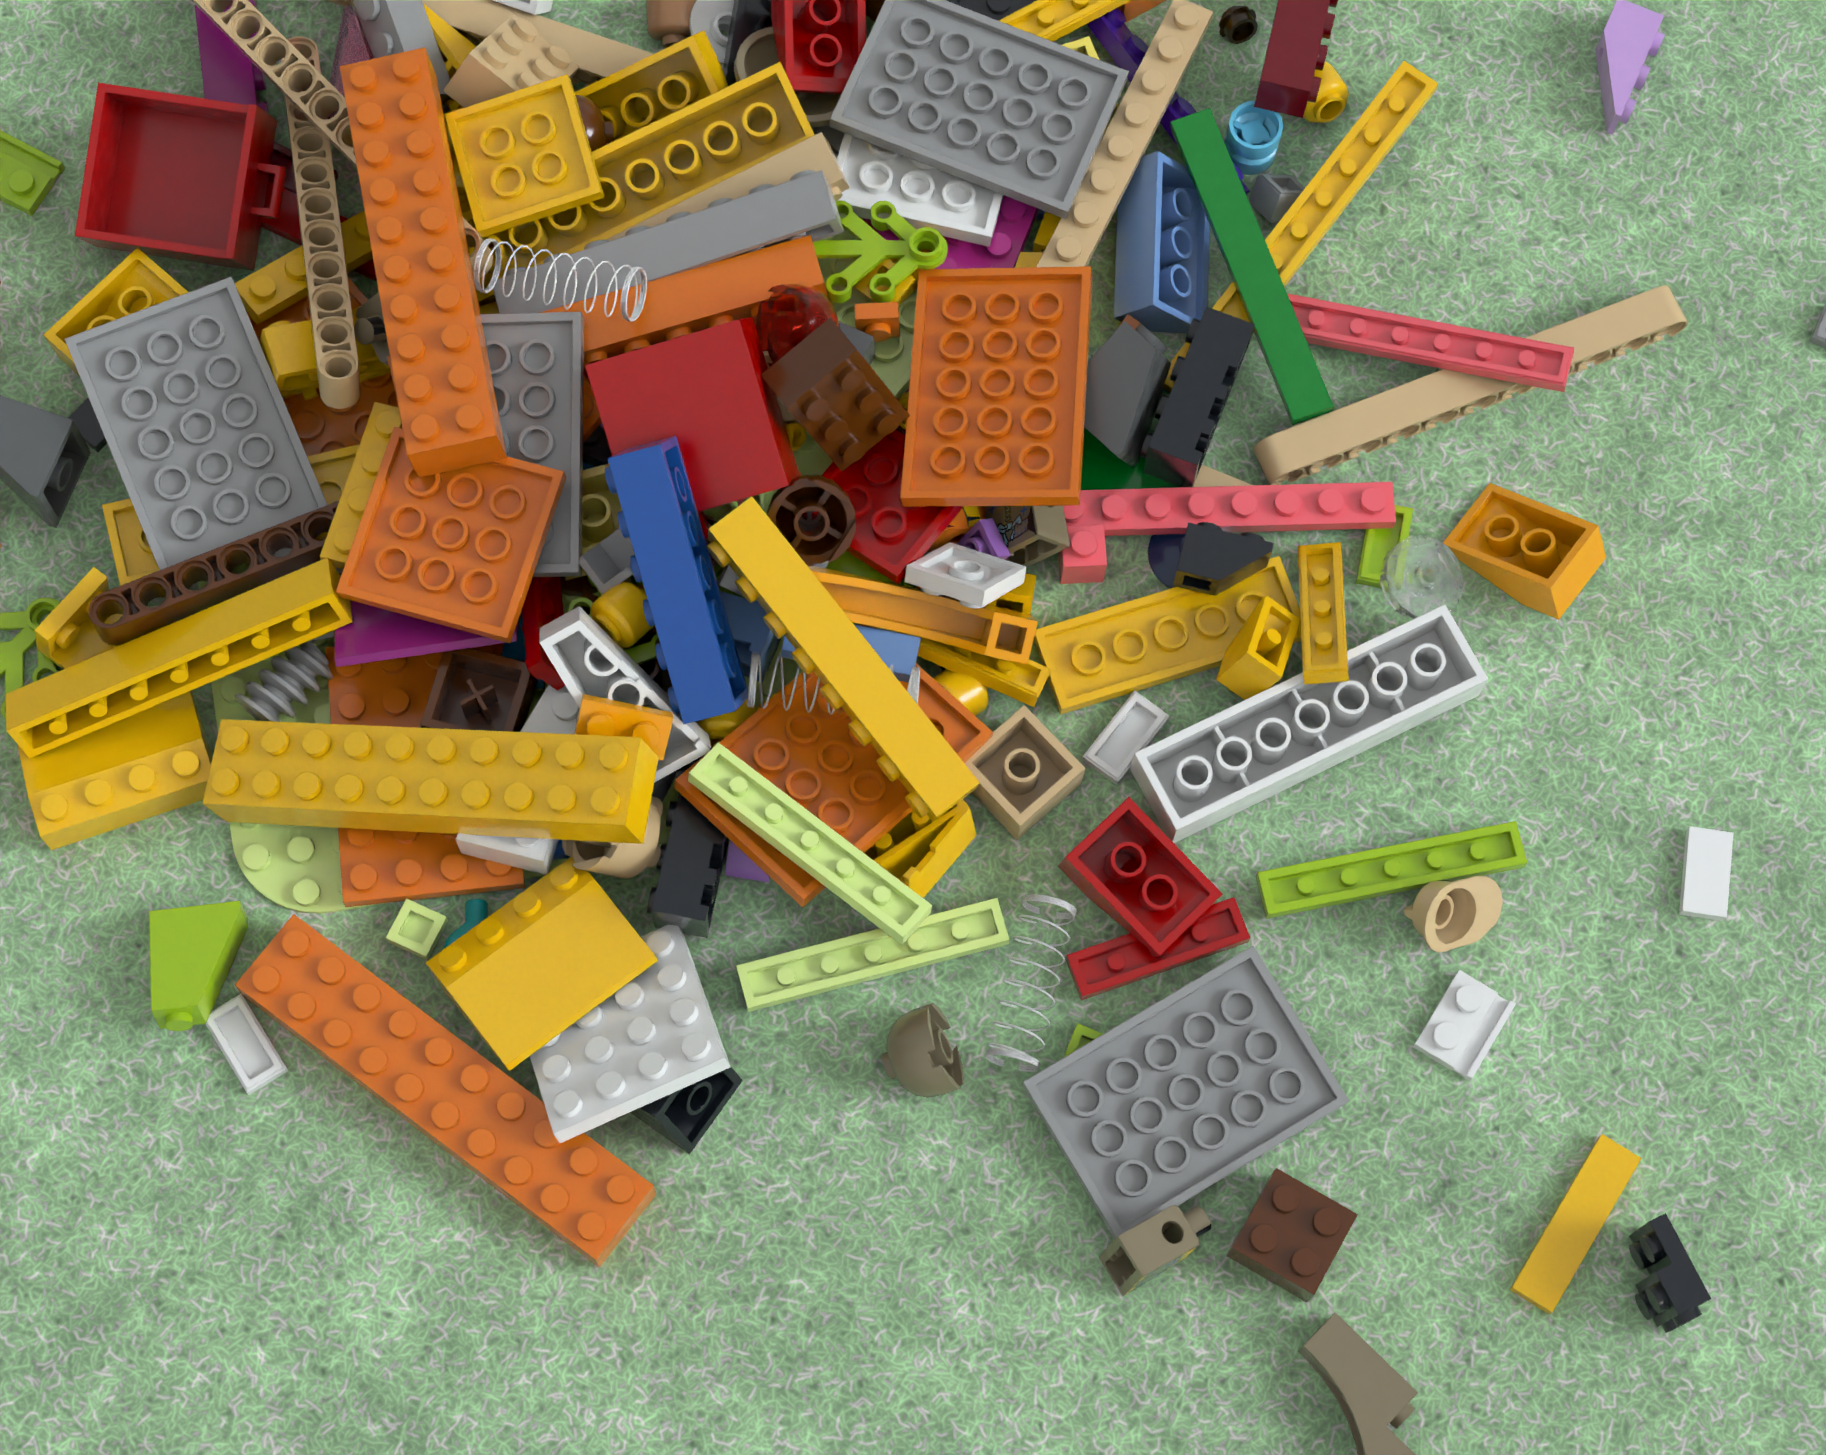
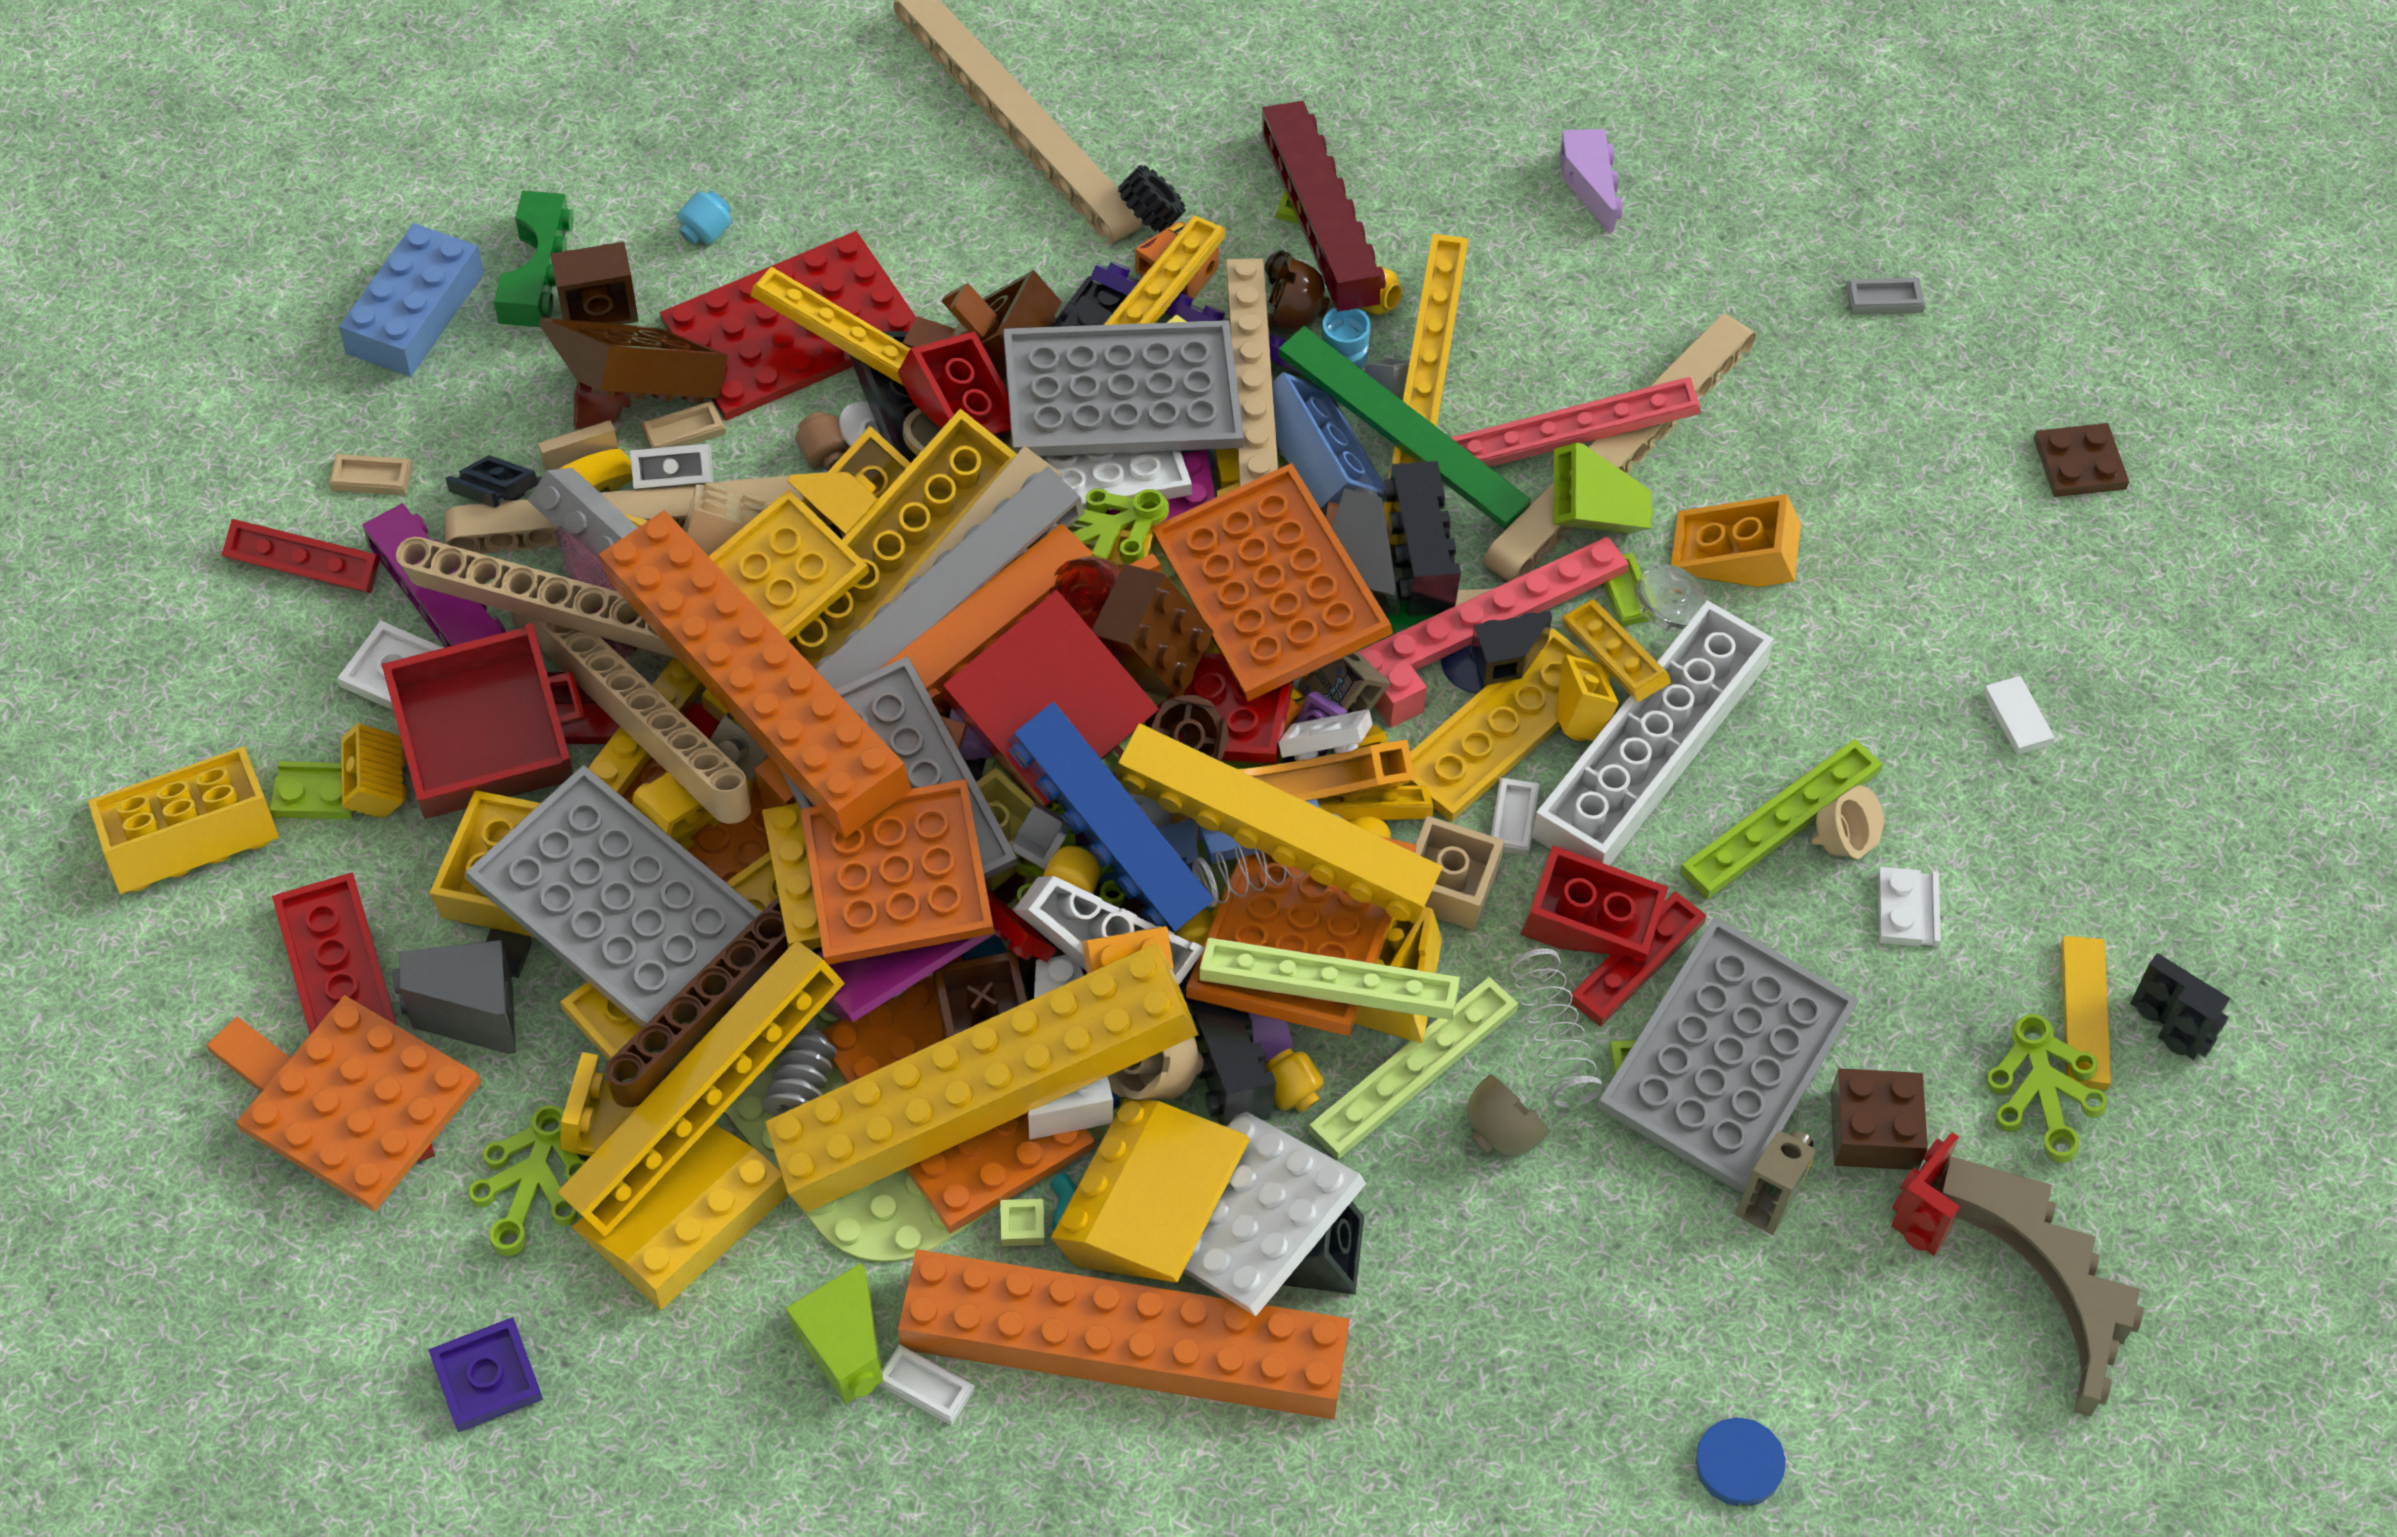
camera: 25 degrees left, 15 degrees down
white piece [473,238,647,322] -> none
none -> white plate [337,620,443,711]
none -> yellow brick [341,723,407,818]
none -> yellow slope [786,472,878,534]
none -> yellow head [1265,1048,1324,1114]
none -> reddish brown cylinder [1267,257,1330,334]
none -> lime slope [1553,443,1653,534]
none -> red bracket [1891,1132,1960,1256]
none -> lime plant [1987,1014,2107,1163]

